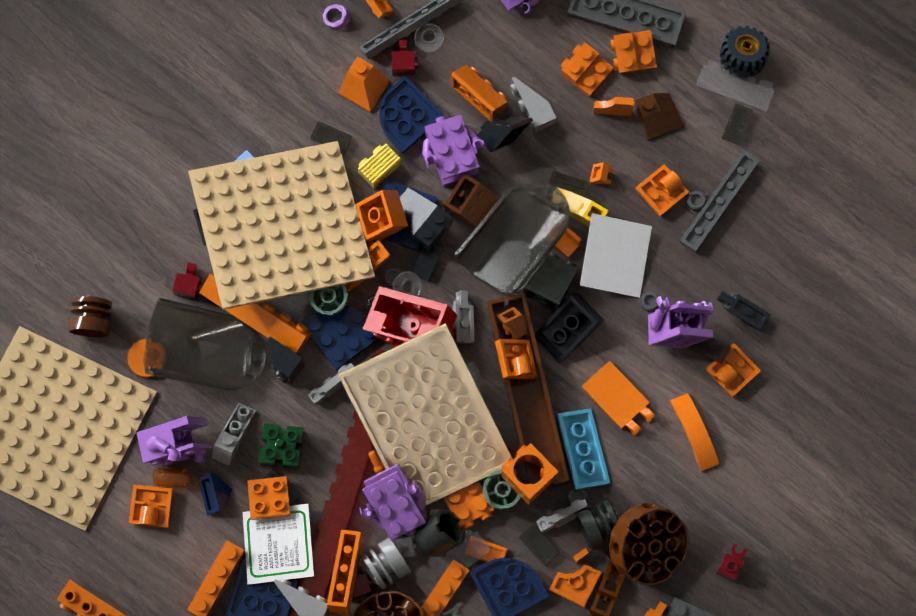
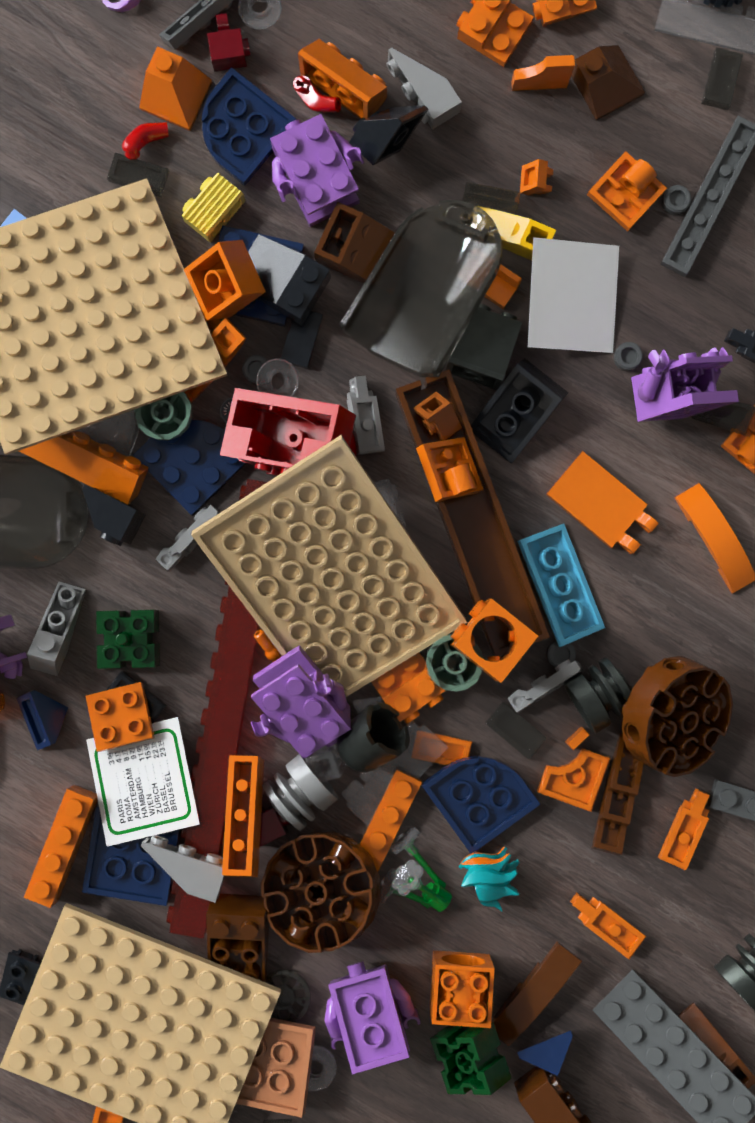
camera: 10 degrees left, 10 degrees up
none -> red arm [122,122,169,160]
none -> red arm [293,76,342,112]

